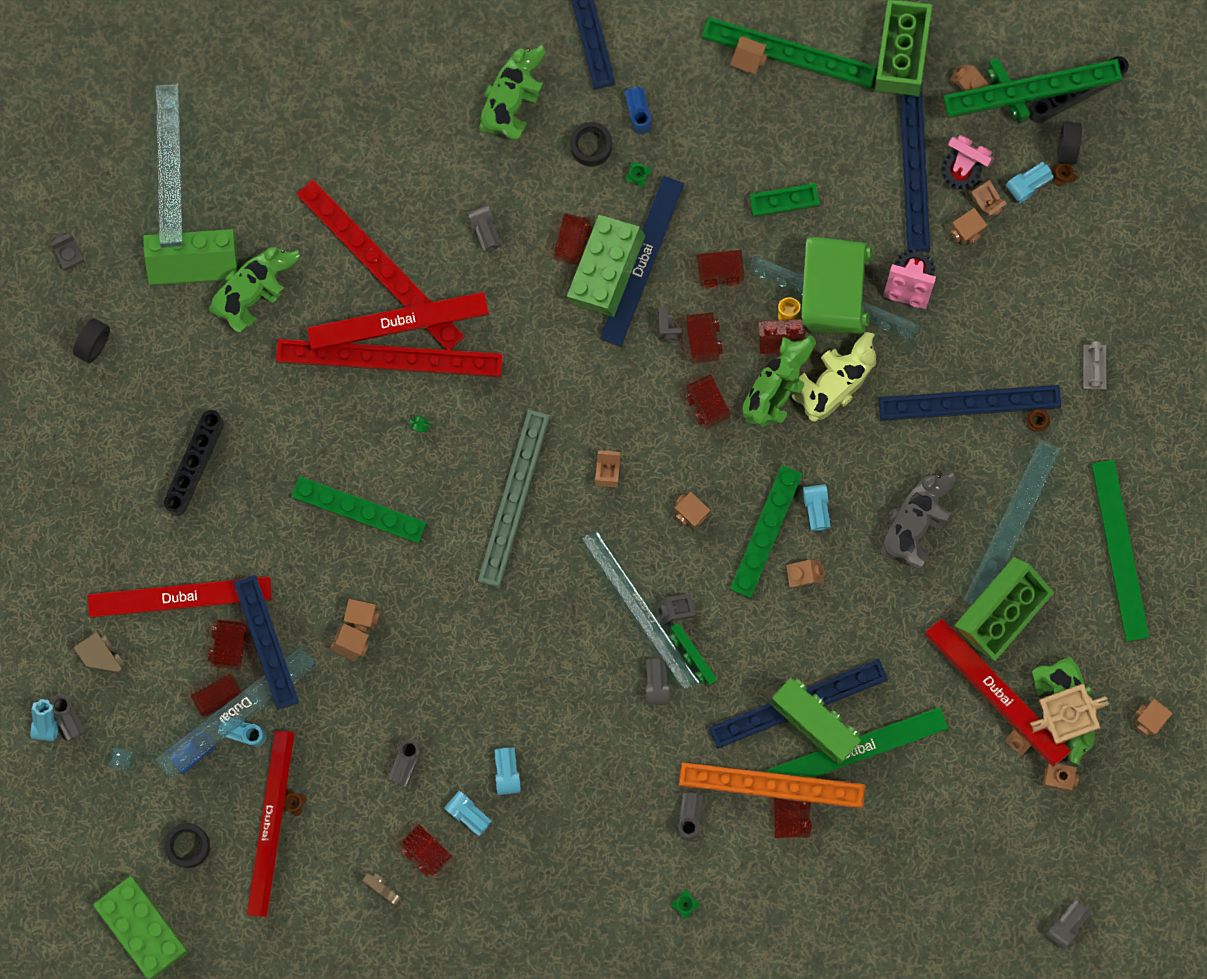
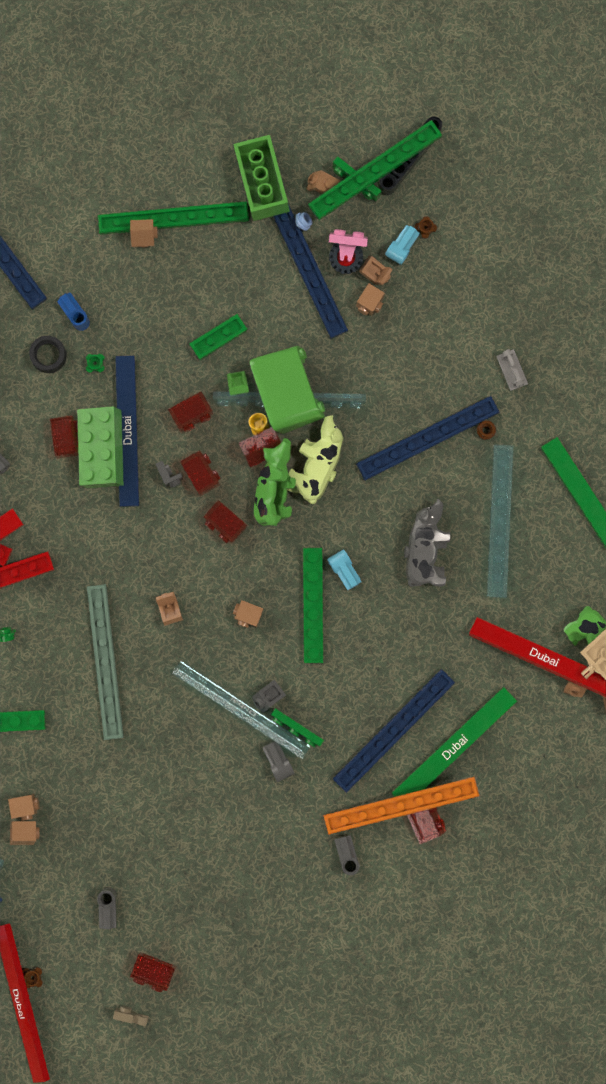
camera: 30 degrees left, 5 degrees up
medium azure piece [444,791,492,836] -> none
medium azure piece [495,748,521,795] -> none
green plate [671,890,699,919] -> none
bright green brick [770,678,861,766] -> none
medium nougat bracket [786,560,825,588] -> none
bright pink plate [883,249,936,309] -> none
bright green brick [955,557,1054,661] -> none
black tyre [1057,121,1082,165] -> none
none -> bright green plate [227,371,249,395]
none -> light blue plate [295,212,312,231]

